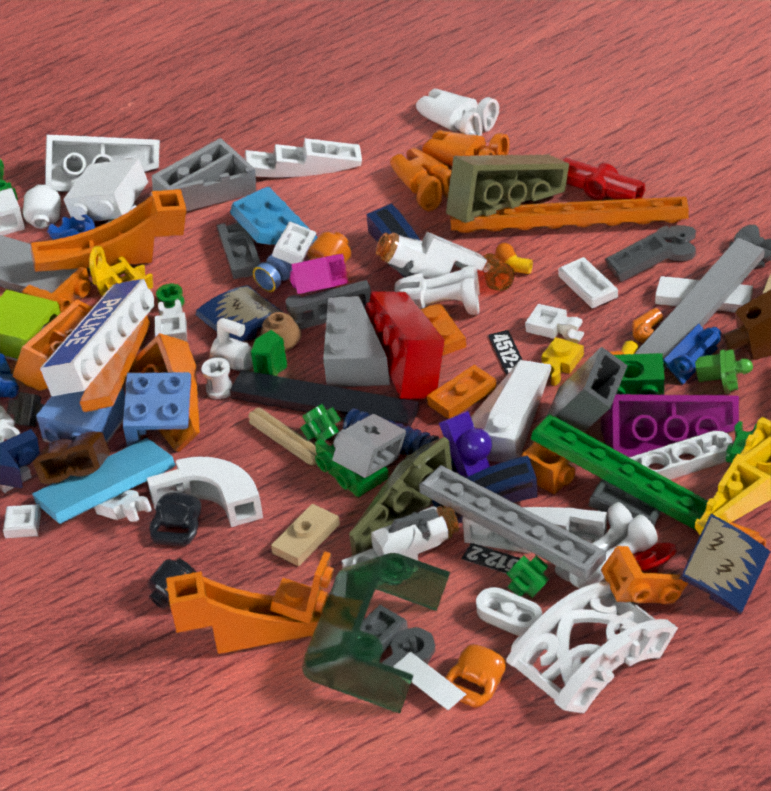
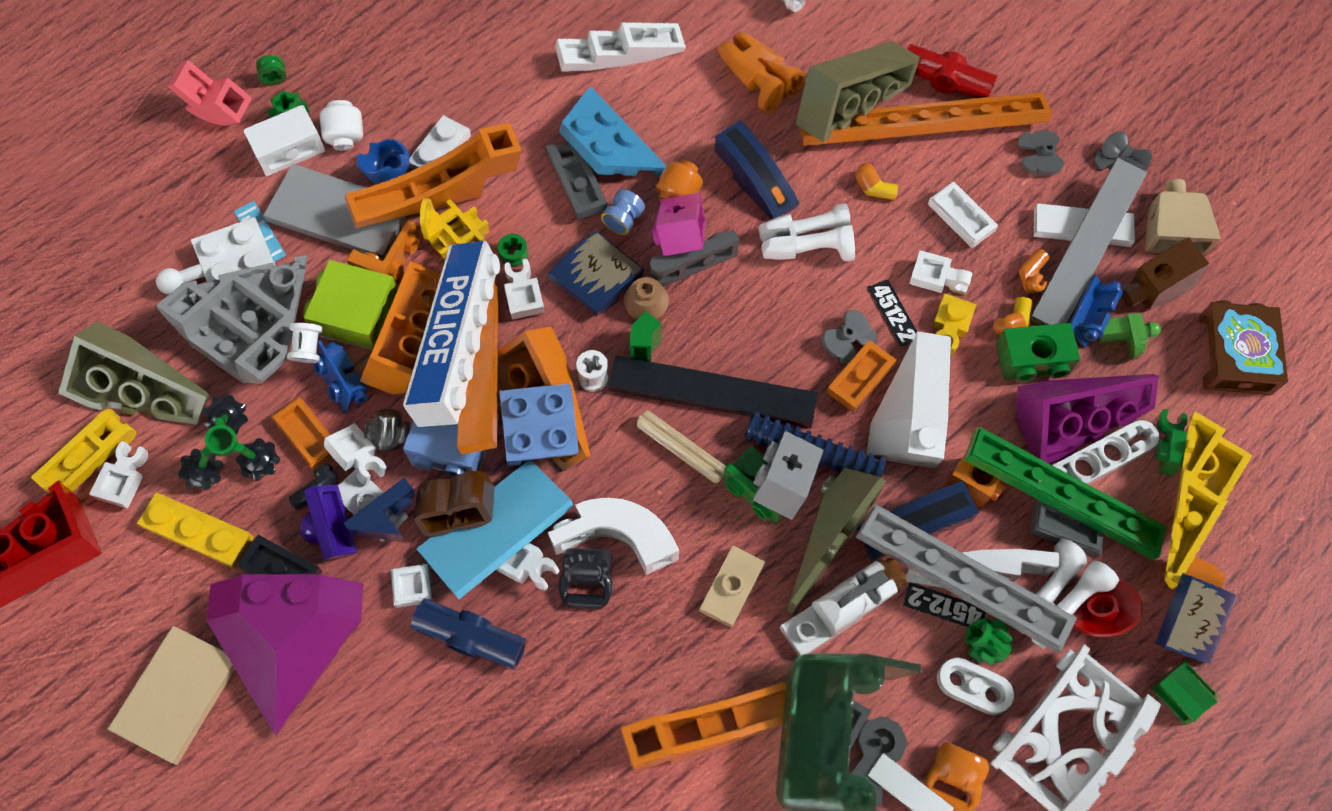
camera: 15 degrees left, 25 degrees up
white wedge [45,135,159,192] -> none
white brick [63,158,148,221] -> none
black head [147,558,196,610] -> none
light grey wedge [152,138,256,212] -> none
white piece [210,318,253,371] -> none
orange bracket [270,551,334,624] -> none
white plate [272,222,316,264] -> none
green gear [300,404,341,441] -> none
light grey wedge [323,296,390,387] -> none
red wedge [365,291,445,399] -> none
white plate [376,232,487,279] -> none
orange plate [420,303,467,356] -> none
orange piece [422,130,510,166] -> none
dark purple tile [439,411,492,478] -> none
clear orange cone [482,253,514,291] -> none
dark grey brick [546,347,628,433] -> none
orange bracket [601,546,688,604] -> none
dark grey plate [605,231,674,282] -> none
none -> dark blue piece [410,598,527,671]
none -> dark grey piece [820,310,877,366]
none -> green piece [1151,660,1219,725]

